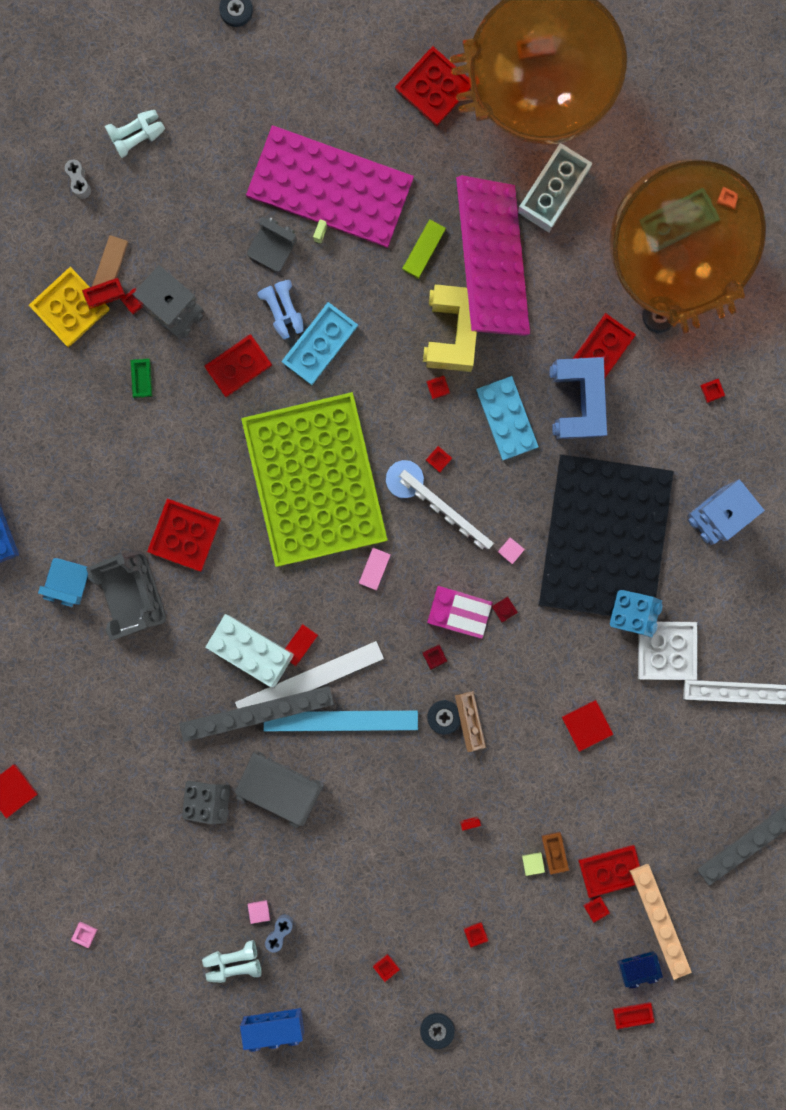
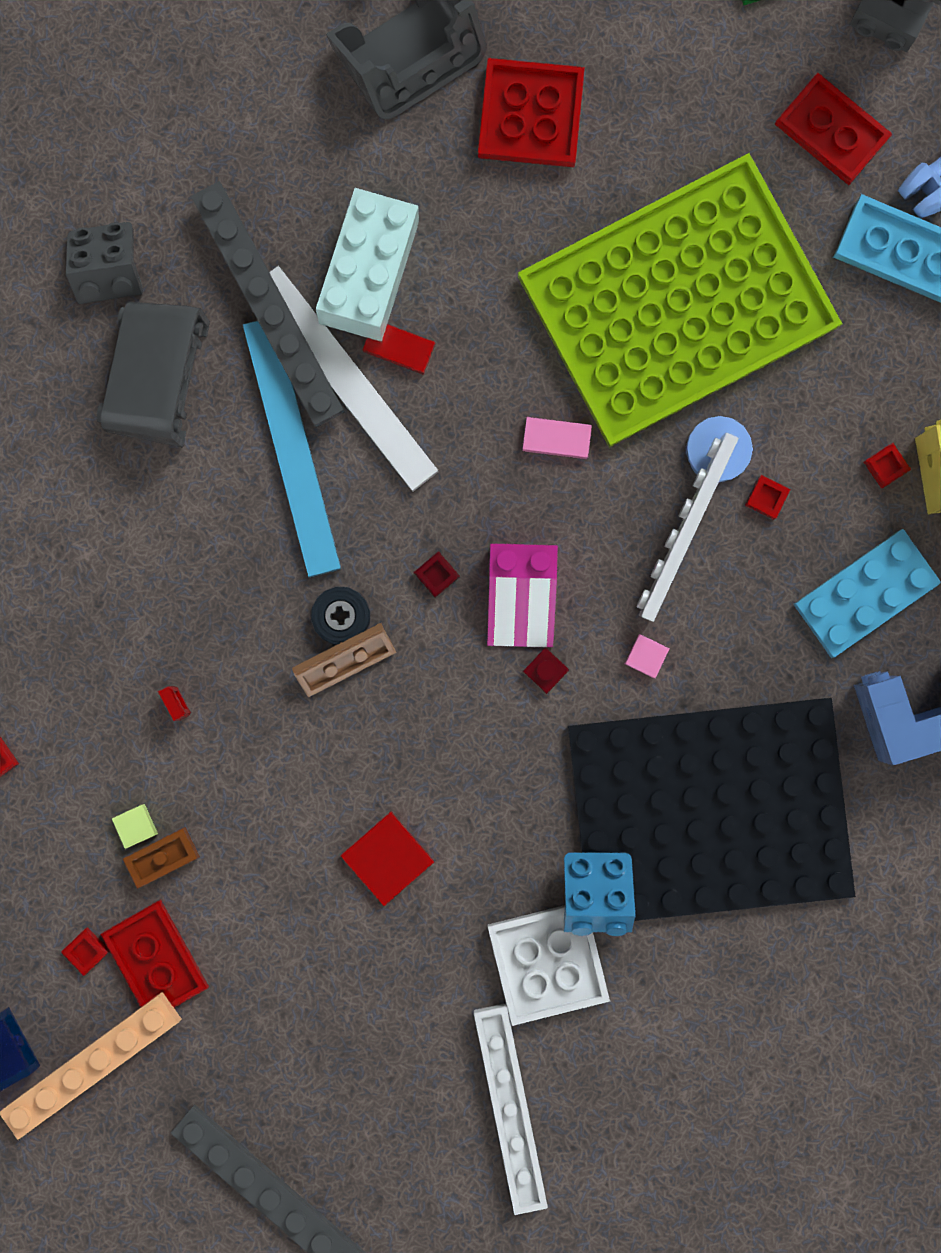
camera: 75 degrees right, 0 degrees up
medium blue piece [688,479,765,545] -> none

